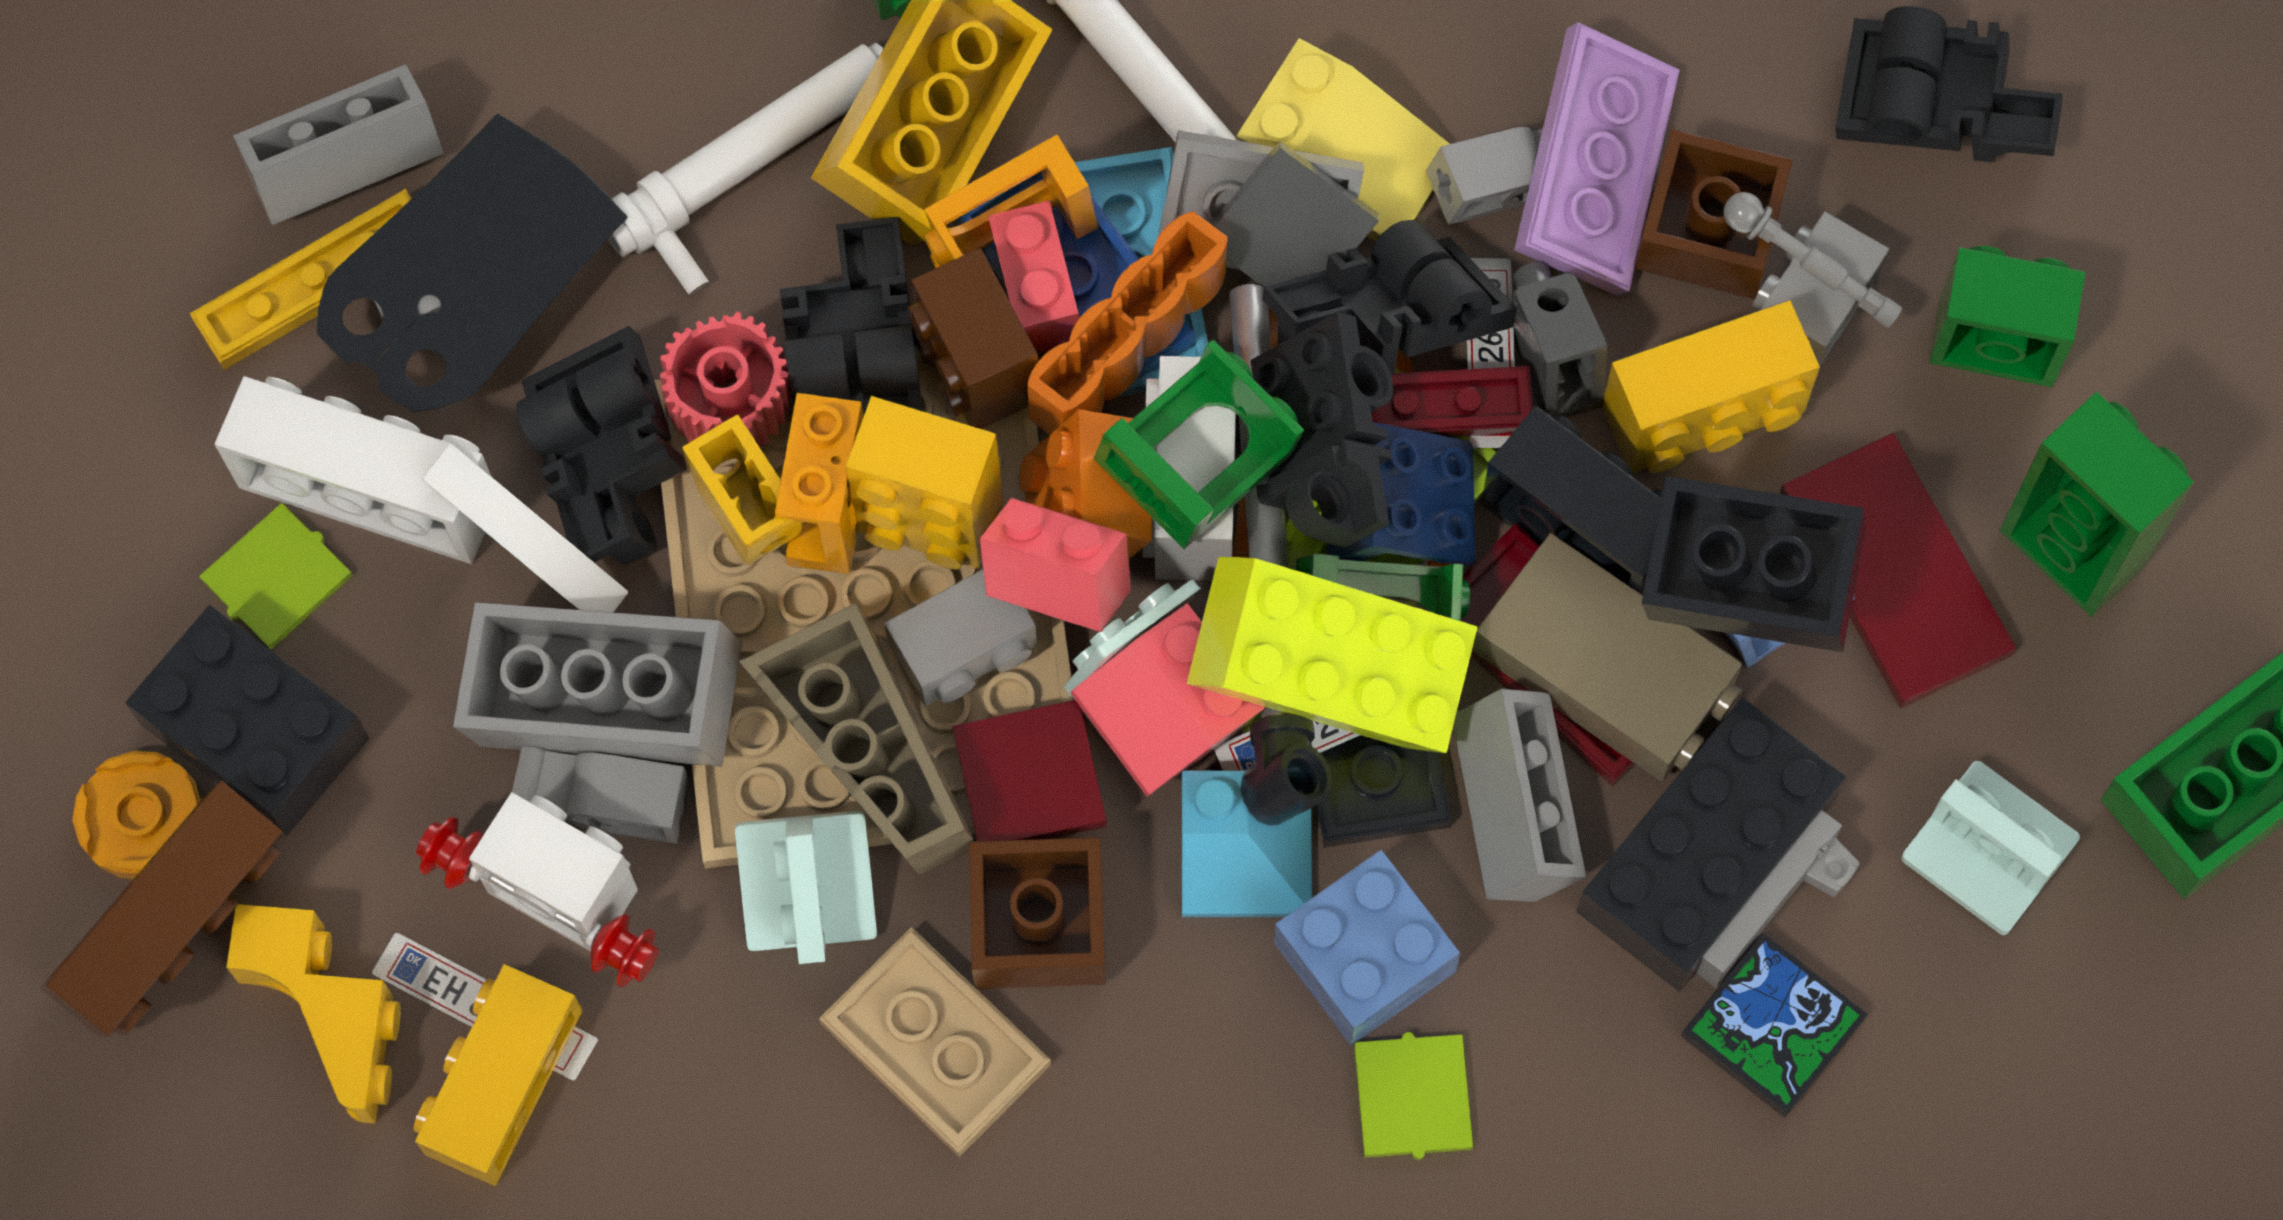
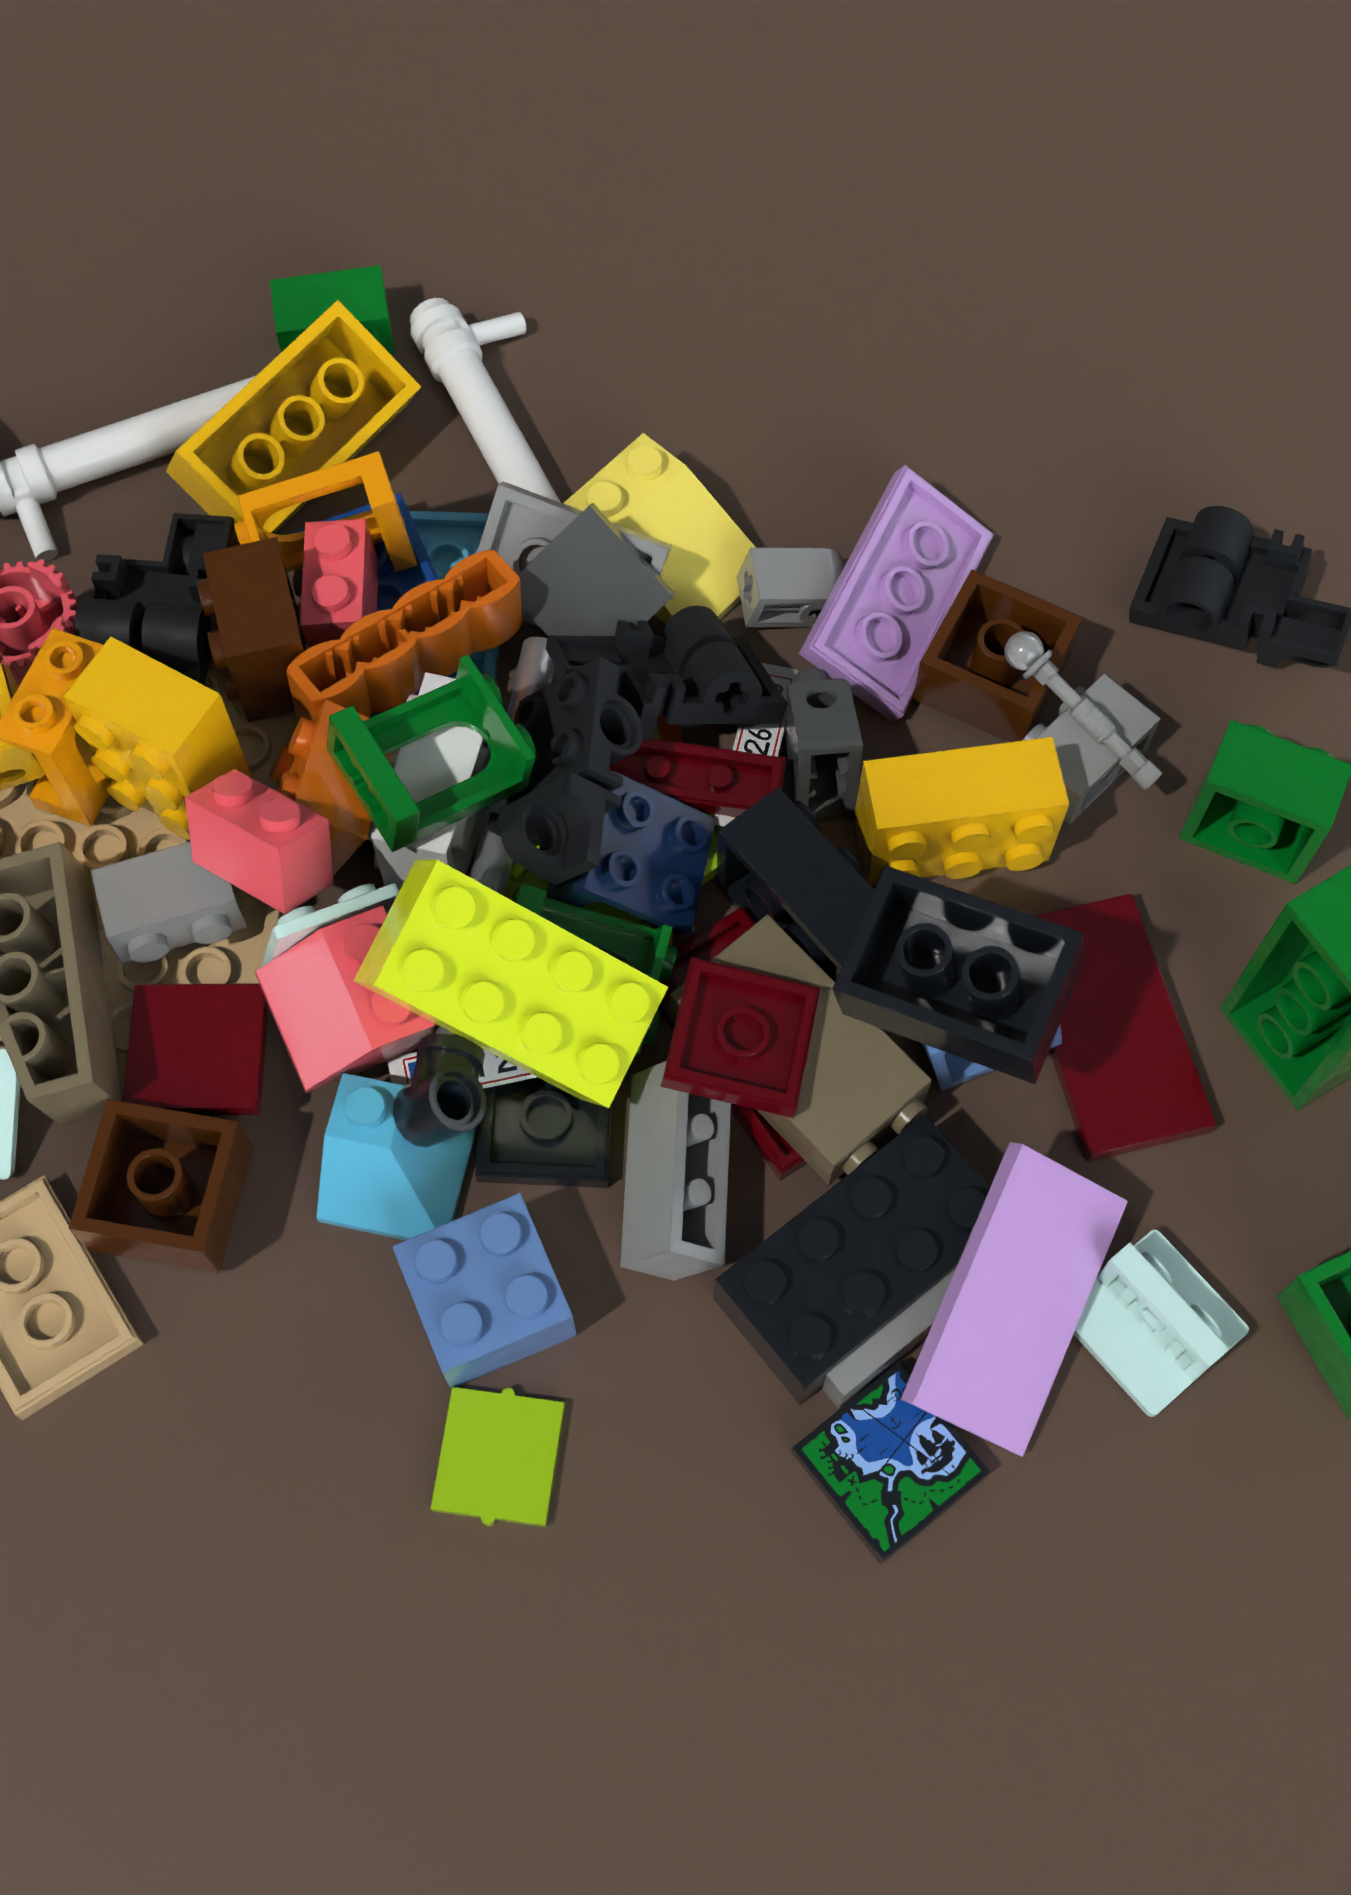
camera: 10 degrees right, 5 degrees down
none -> dark red tile [661,957,821,1118]
none -> lavender tile [900,1142,1128,1457]

